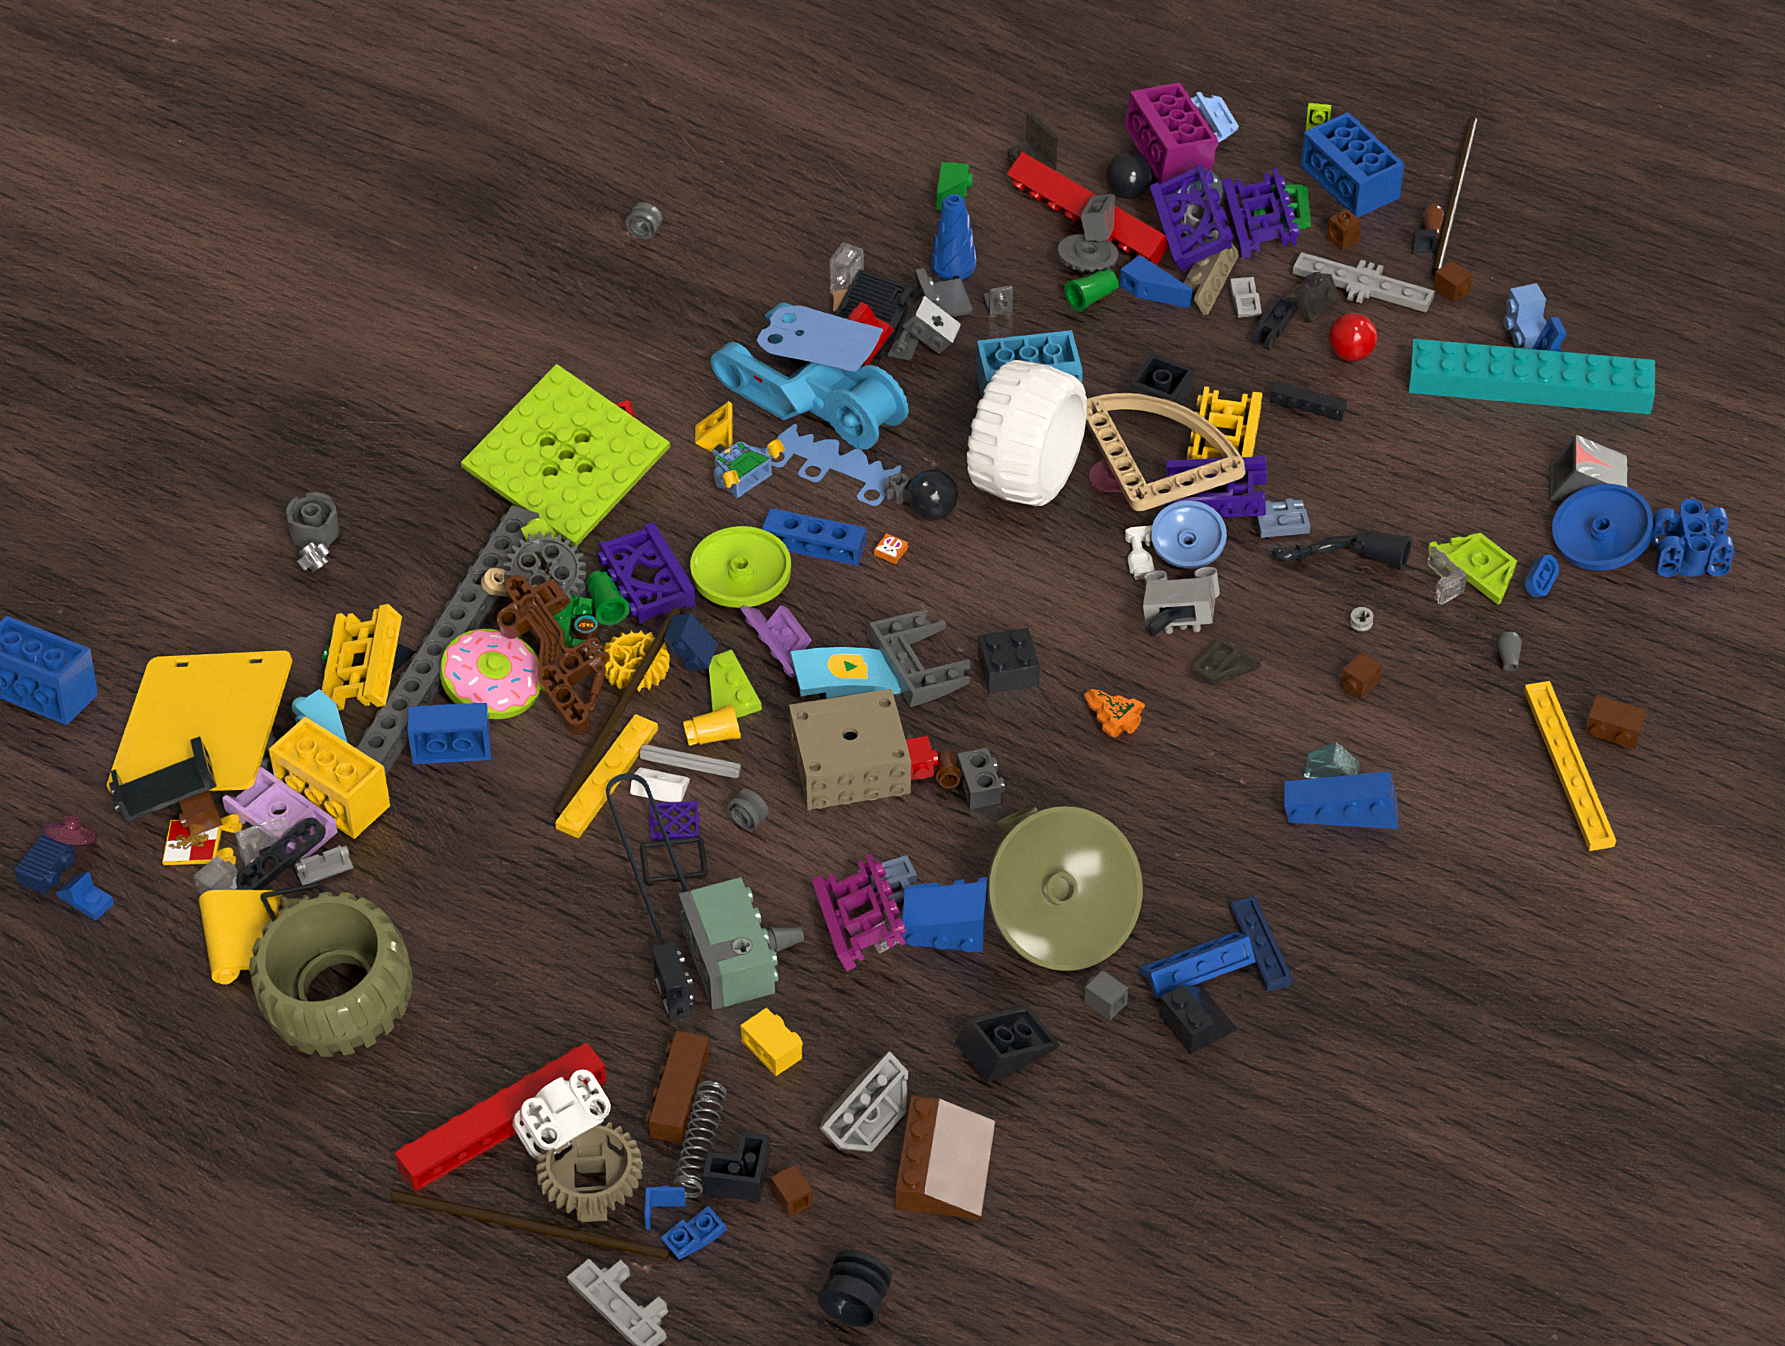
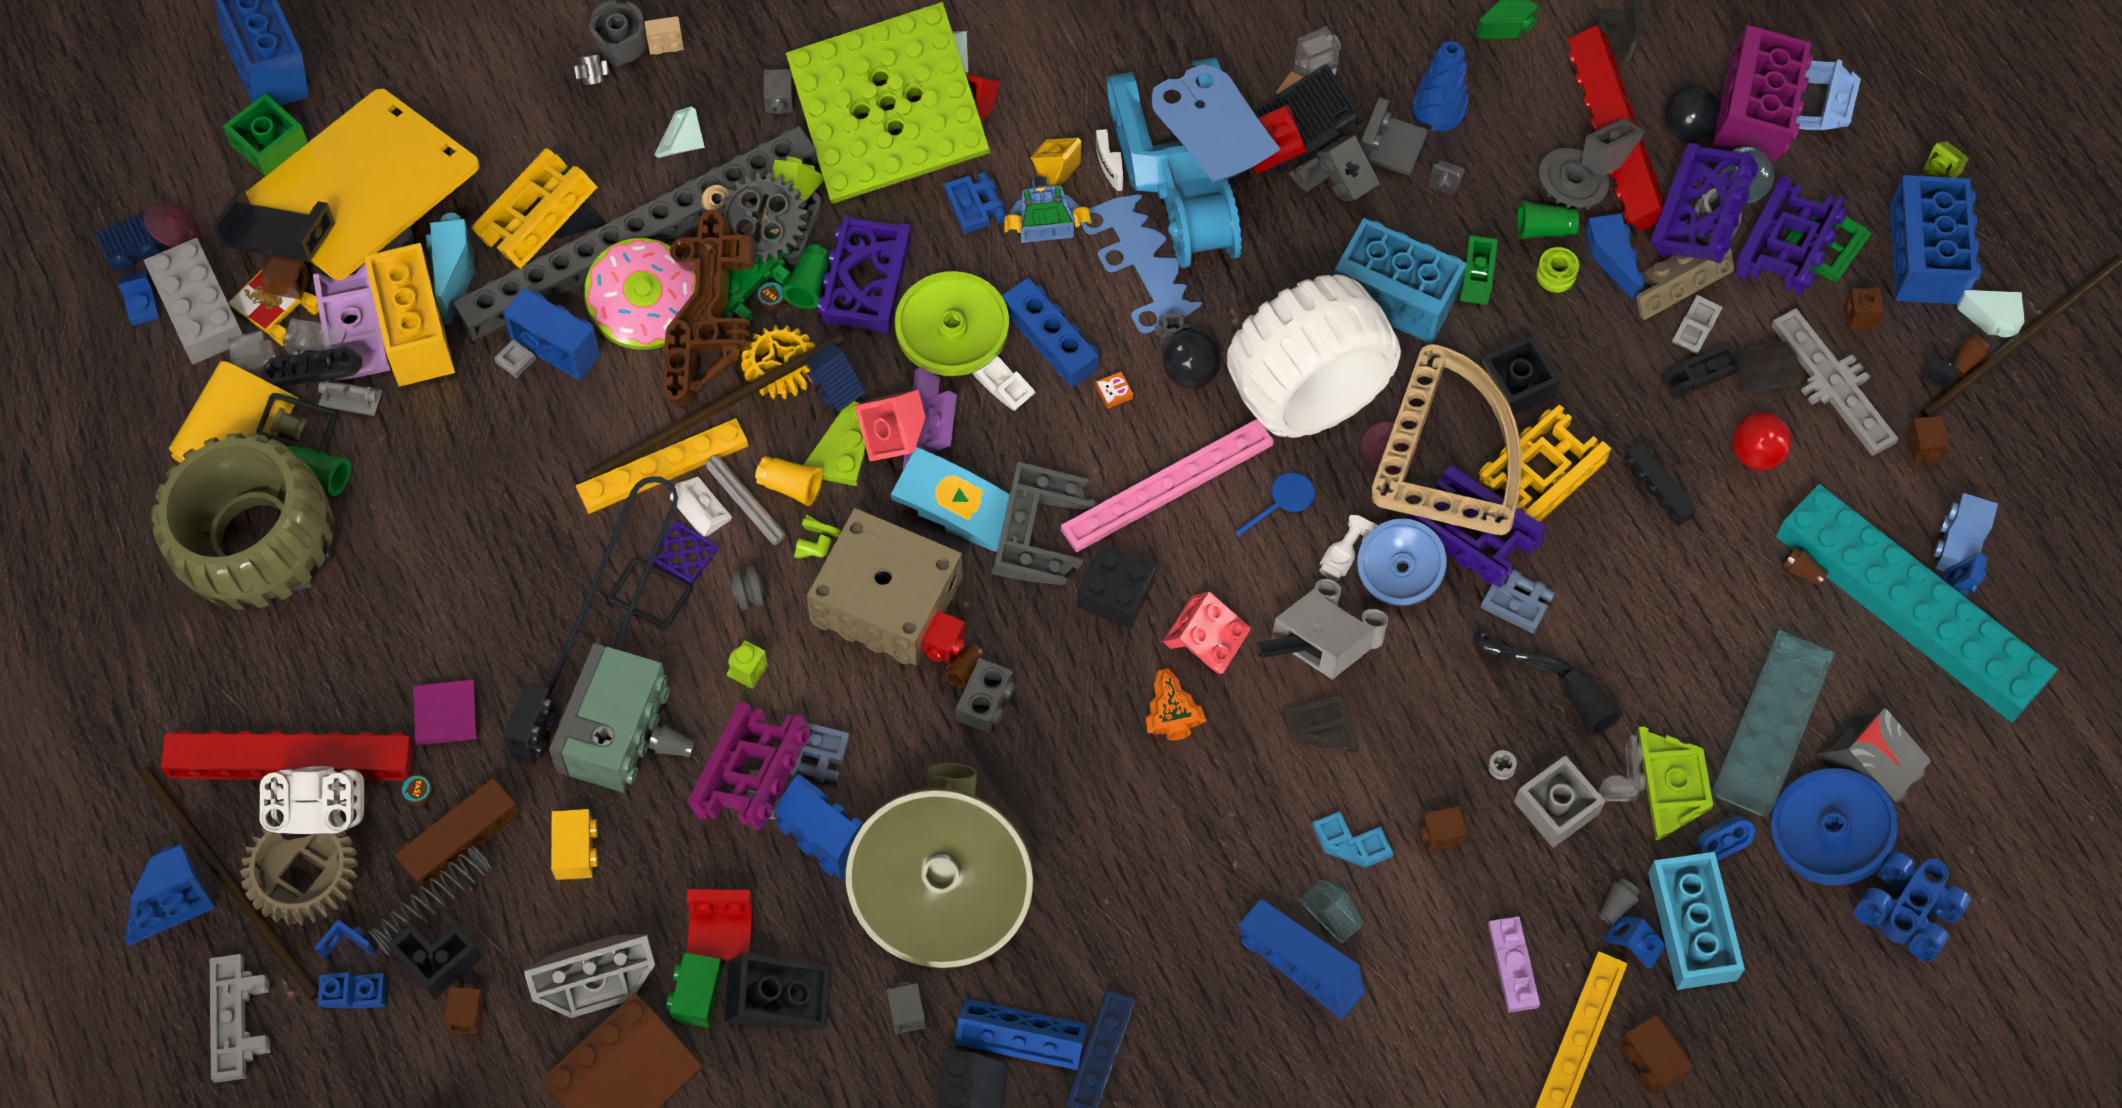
camera: 35 degrees right, 15 degrees up
none -> blue wedge [125,844,215,947]
none -> light grey brick [144,238,246,365]
none -> green brick [222,93,308,176]
none -> reddish brown tile [401,774,433,807]
none -> magenta tile [413,680,478,745]
none -> light grey tile [494,339,536,379]
none -> tan piece [644,16,684,55]
none -> light aqua slope [654,106,705,158]
none -> green brick [666,953,723,1028]
none -> red bracket [687,889,753,961]
none -> lime brick [727,640,768,689]
none -> flat silver brick [764,69,793,114]
none -> lime piece [794,515,841,559]
none -> coral slope [855,390,926,461]
none -> blue plate [944,172,1007,234]
none -> white slope [973,356,1036,411]
none -> bright pink plate [1061,419,1274,553]
none -> white slope [1096,129,1123,191]
none -> coral bracket [1162,592,1251,674]
none -> blue piece [1236,473,1315,536]
none -> dark azure tile [1311,811,1393,868]
none -> green brick [1460,236,1498,305]
none -> lavender plate [1488,917,1540,1013]
none -> light grey brick [1514,755,1605,848]
none -> lime wheel [1536,247,1579,293]
none -> blue bracket [1604,916,1665,968]
none -> medium azure brick [1648,852,1745,990]
none -> clear light blue brick [1711,630,1835,818]
none -> reddish brown cone [1782,546,1828,586]
none -> light aqua slope [1957,290,2024,338]

